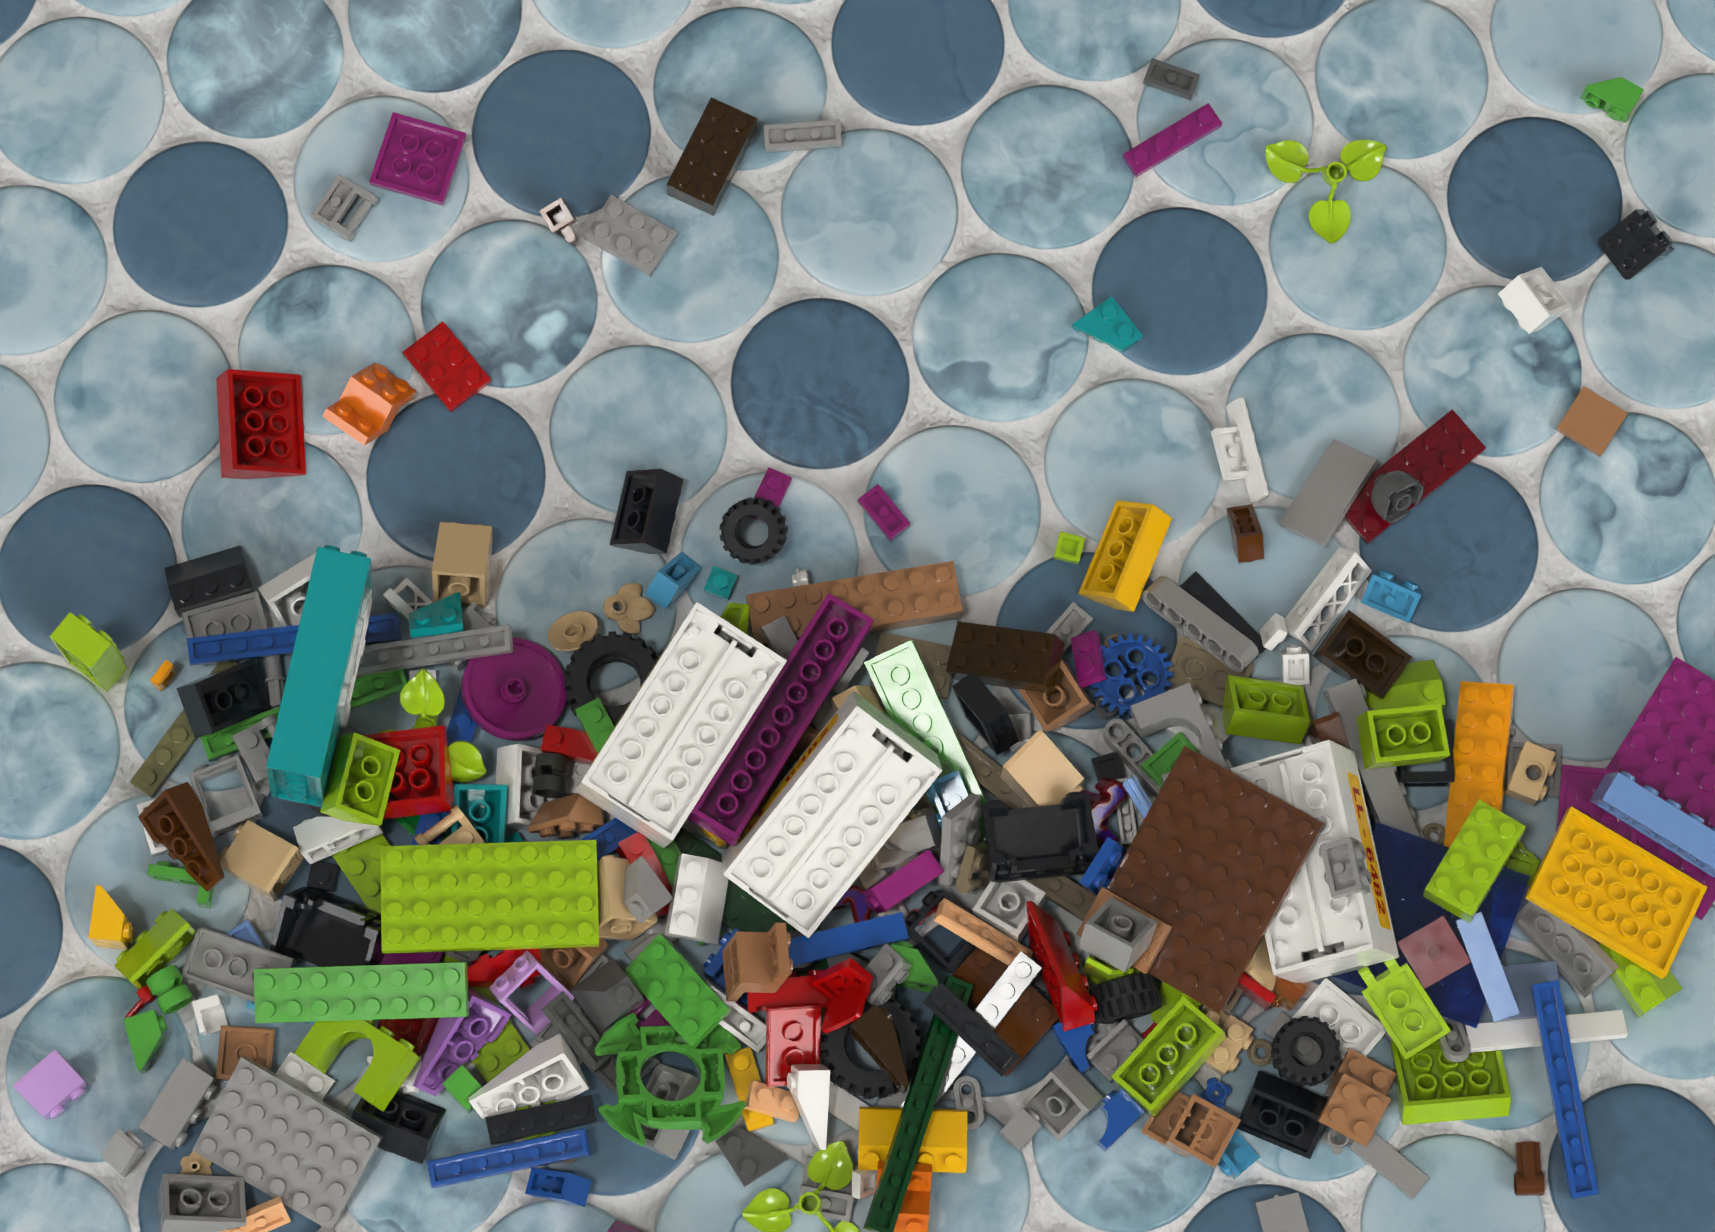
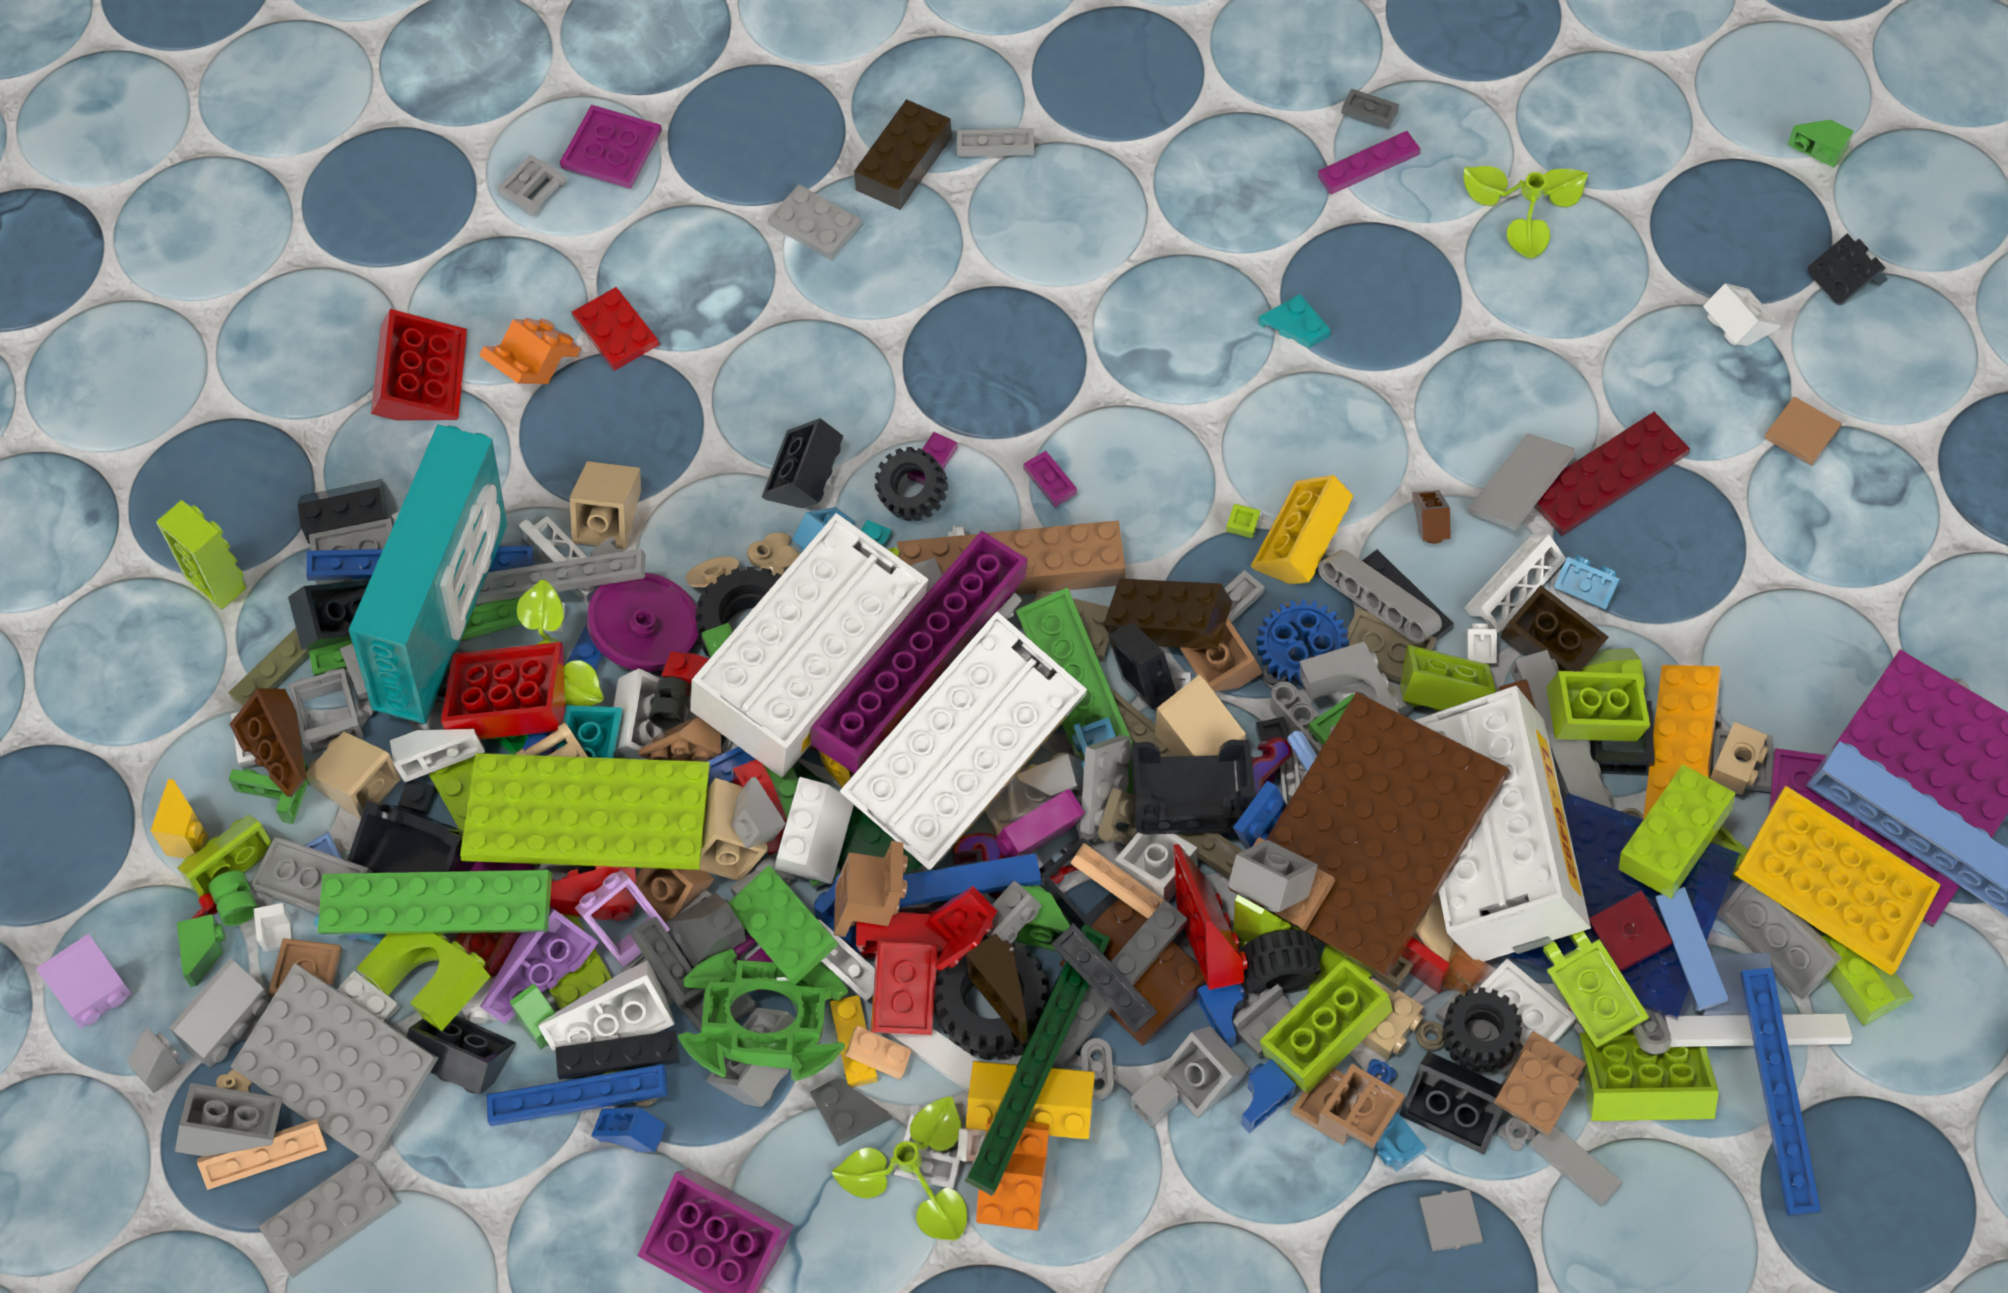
camera: 10 degrees right, 15 degrees down
light orange tile [150,660,177,691] -> none
lime slope [320,732,400,826] -> none
teal wing [409,592,464,638] -> none
brick [539,198,579,244] -> none
white slope [787,1064,830,1150] -> none
magenta plate [1071,630,1106,688] -> none
white bracket [1211,397,1268,503] -> none
white plate [1259,613,1287,651] -> none
light grey bracket [1320,837,1372,899] -> none
dark grey cylinder [1371,470,1424,523] -> none
reddish brown piece [1514,1142,1545,1196] -> none

